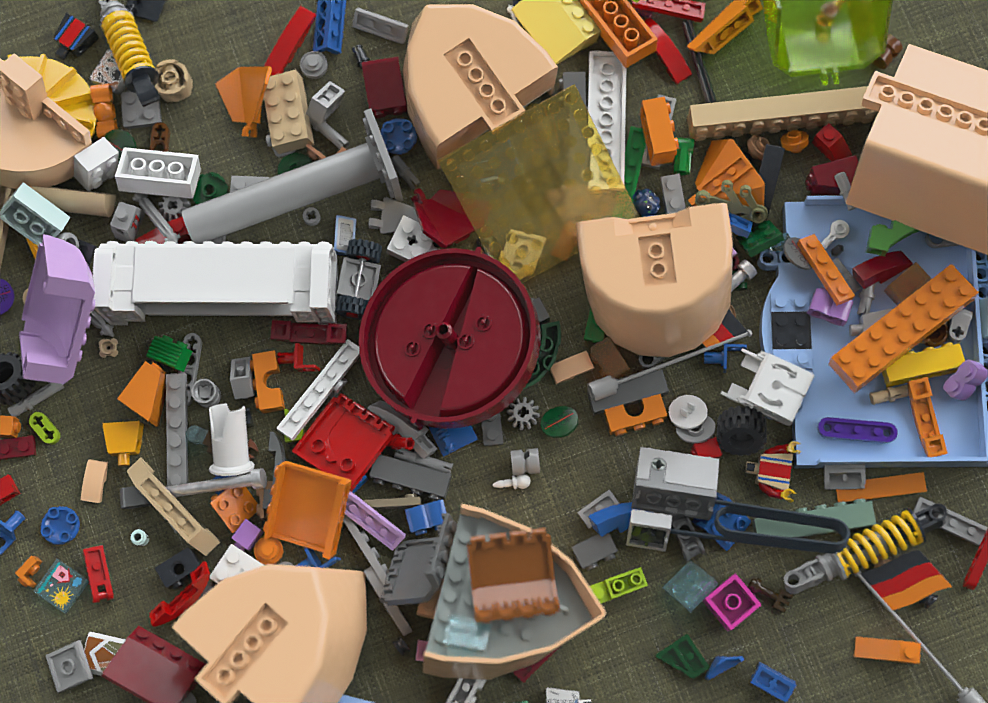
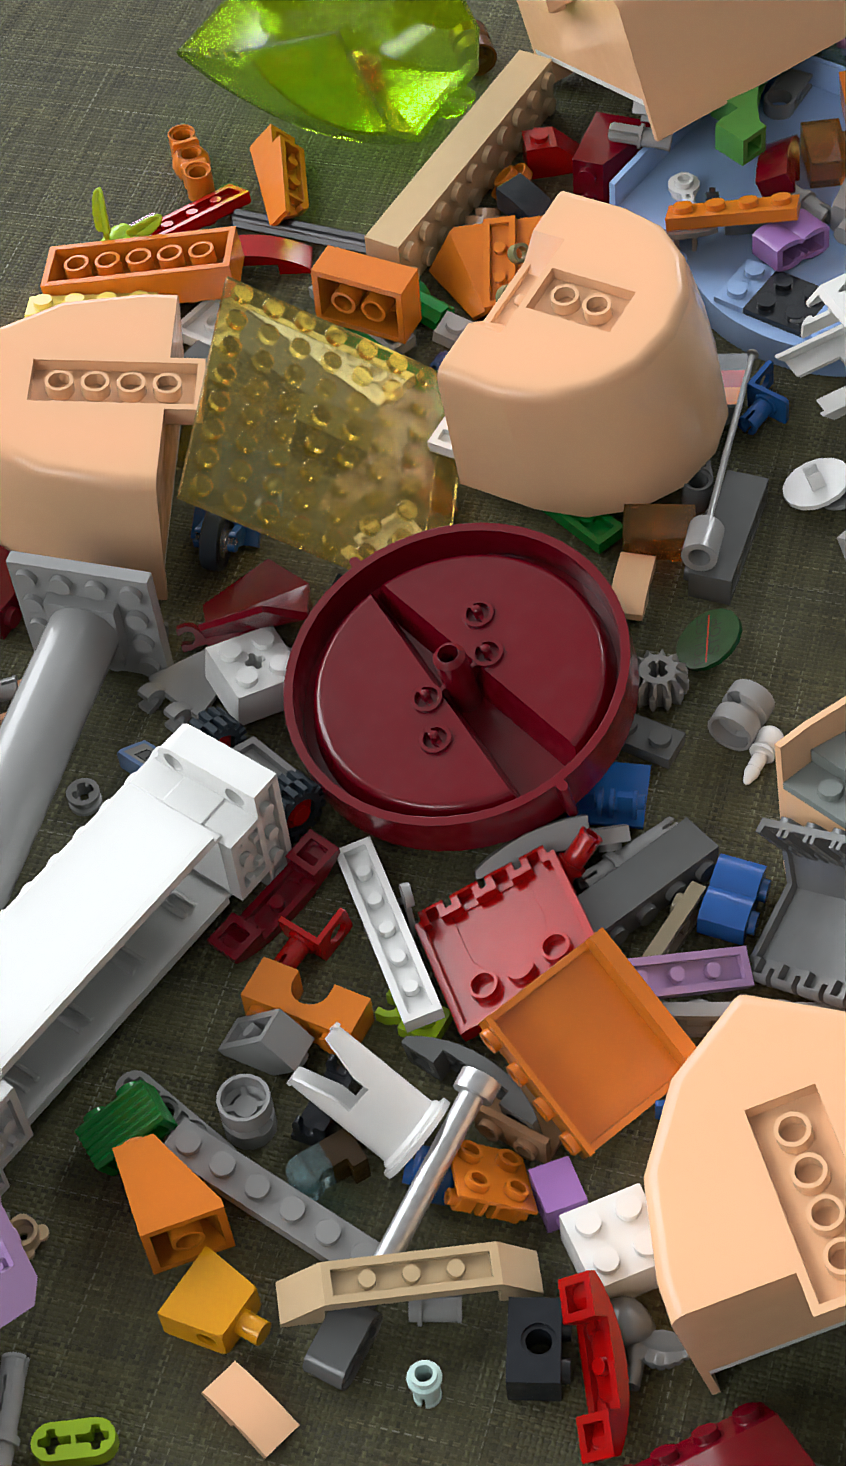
camera: 55 degrees left, 25 degrees down
orange plate [254,537,284,565] -> none
orange arch [604,394,667,436] -> none

